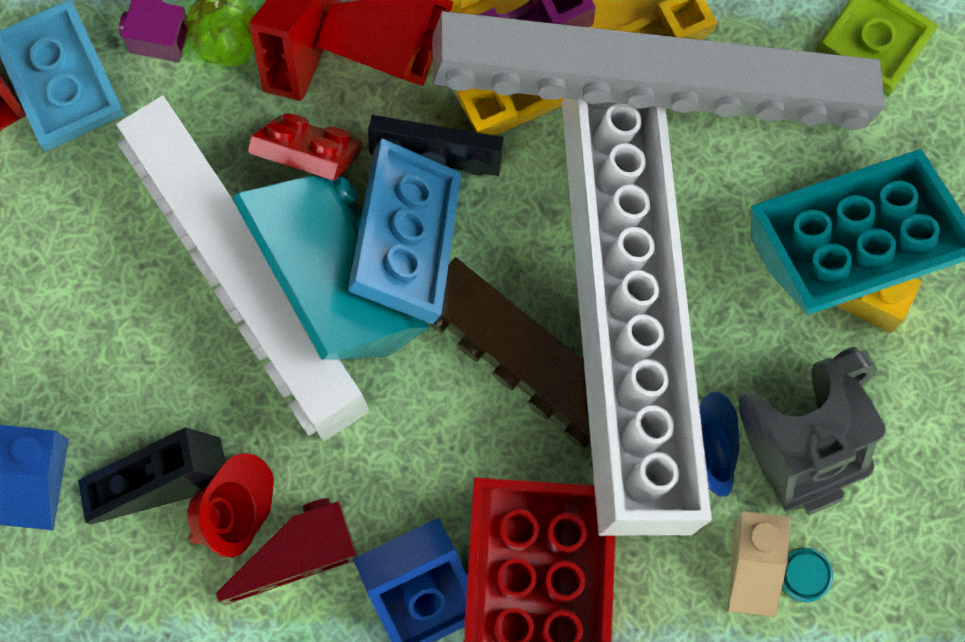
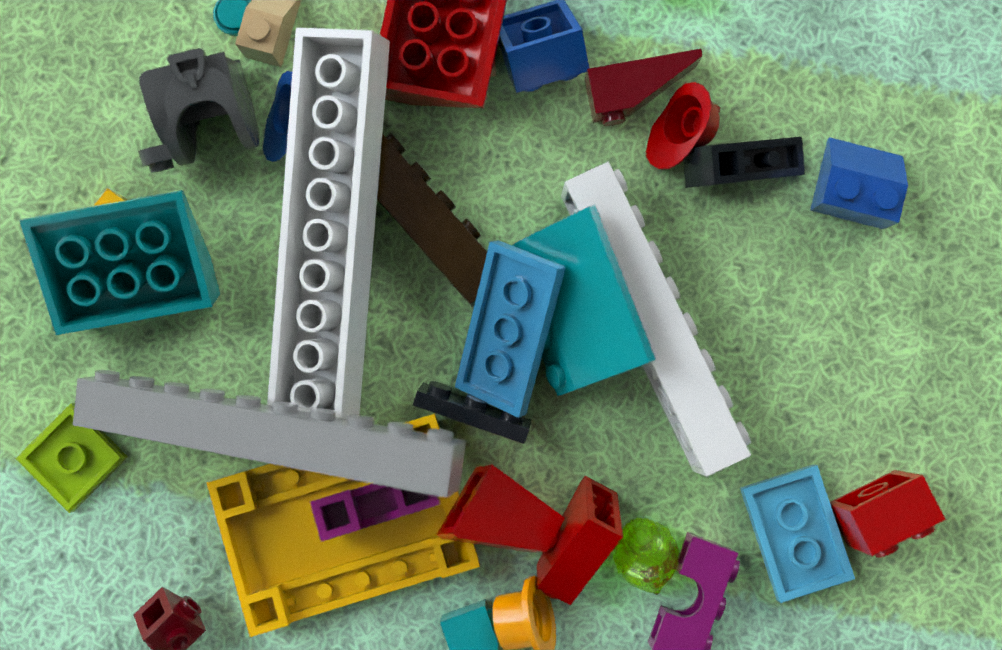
camera: 170 degrees left, 10 degrees up
red plate [248,113,362,181] -> none

